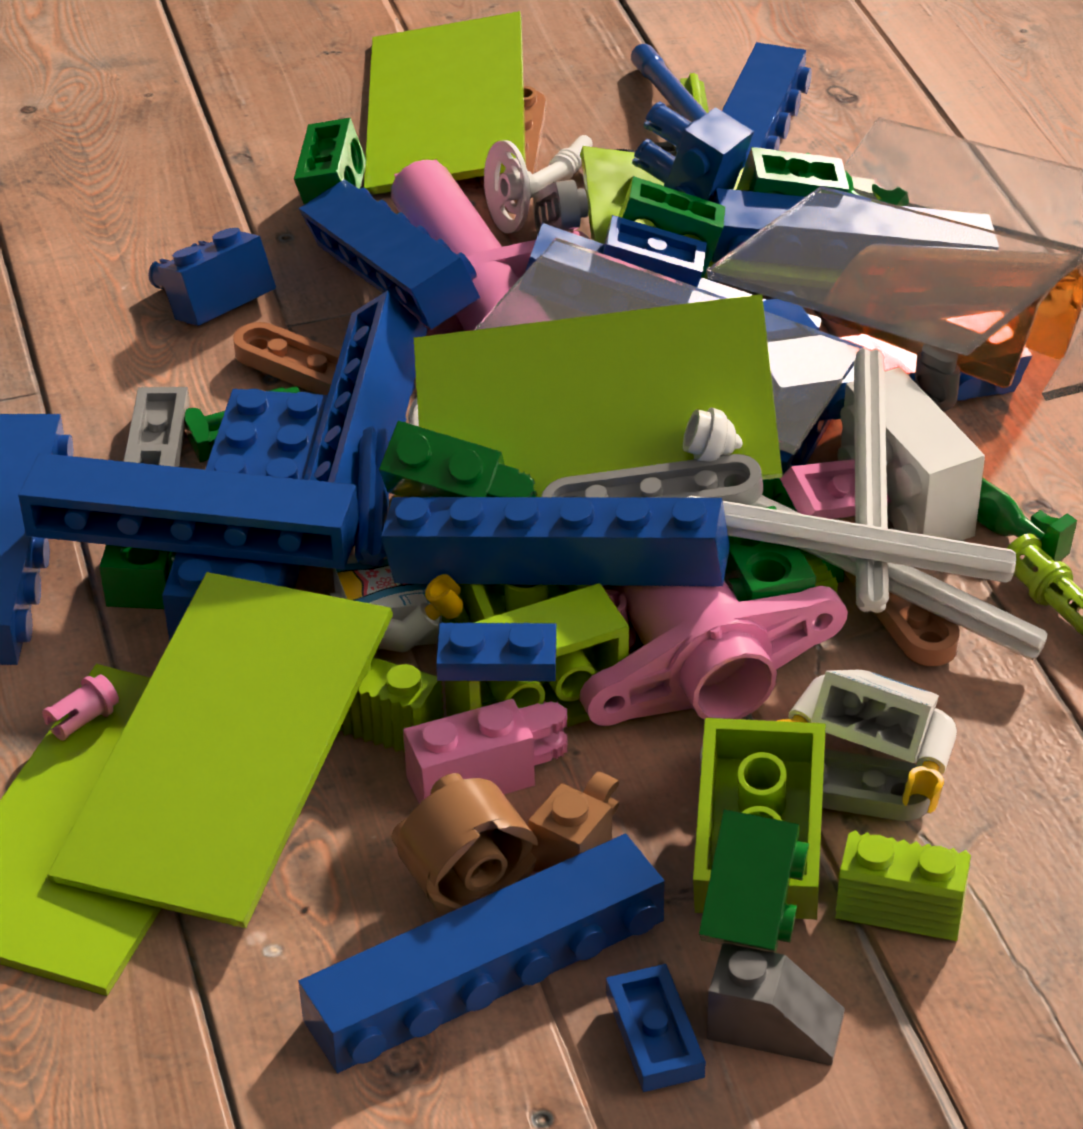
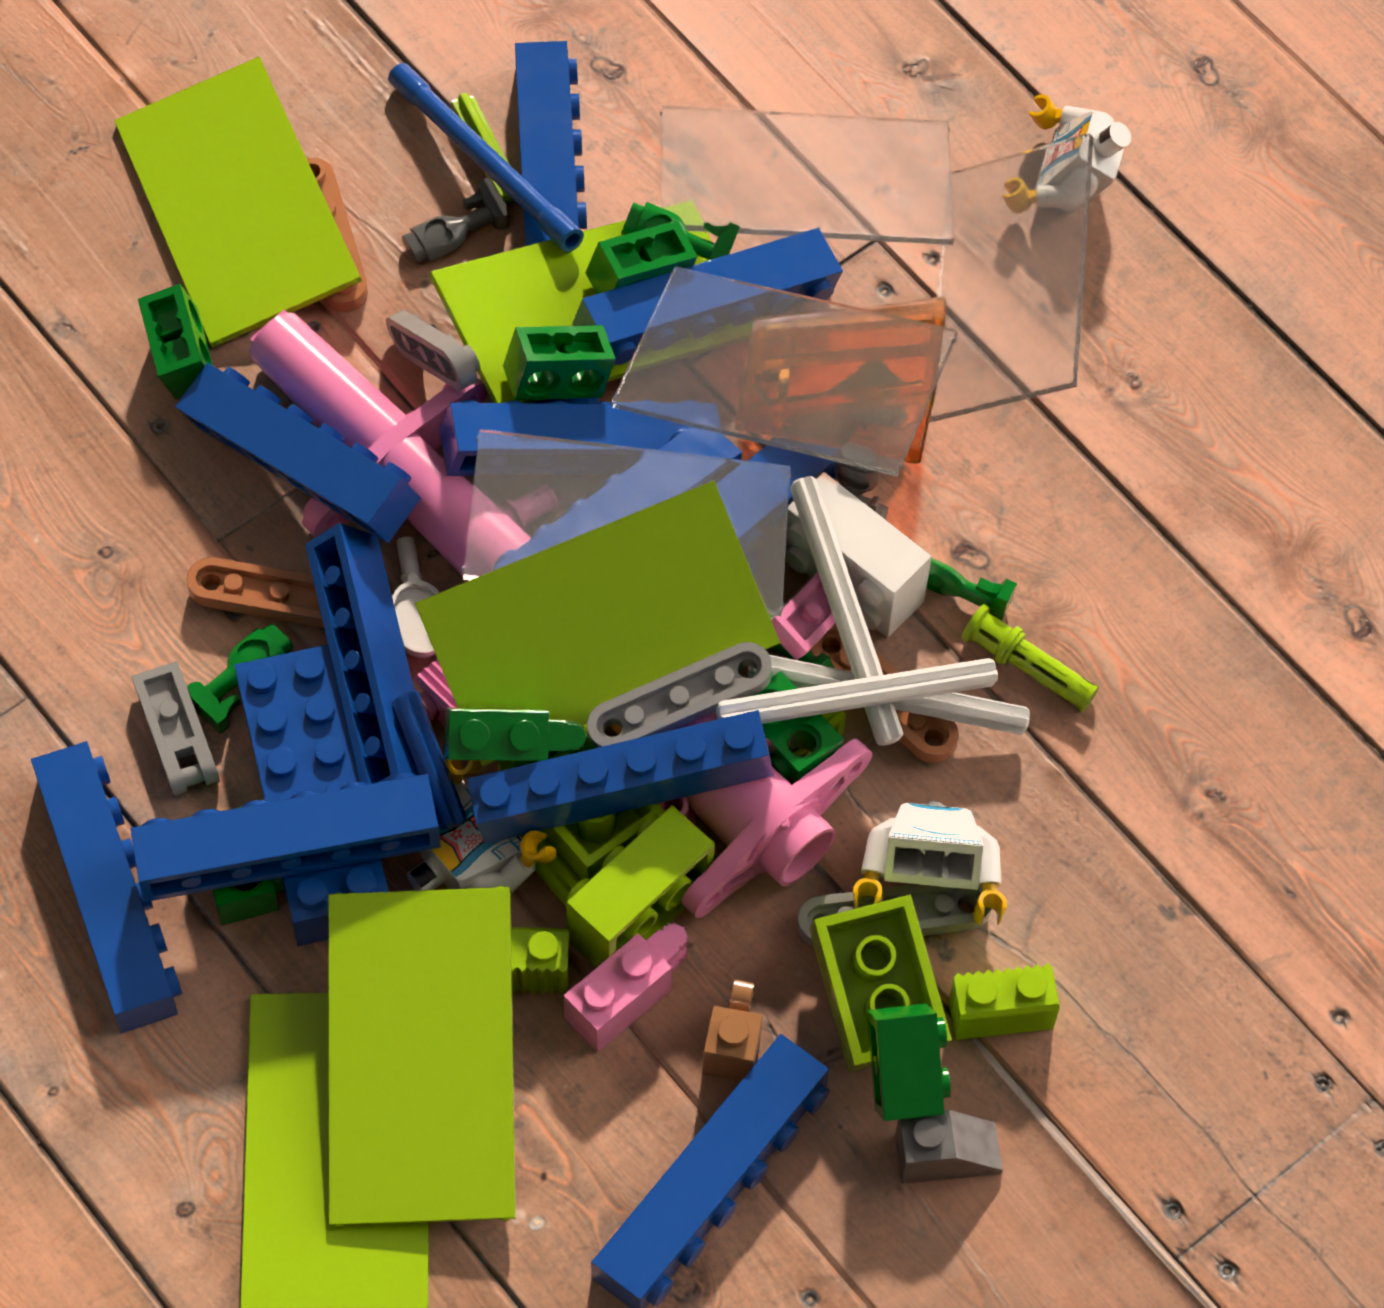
camera: 25 degrees left, 20 degrees up
bright pink pin [42,674,119,741] -> none
blue brick [148,228,276,326] -> none
medium nougat brick [391,773,538,915] -> none
blue plate [436,622,557,681] -> none
dish [484,135,593,233] -> none
blue plate [601,215,707,287] -> none
blue plate [606,964,706,1092] -> none
blue brick [632,101,754,202] -> none
white plate [683,408,743,462] -> none

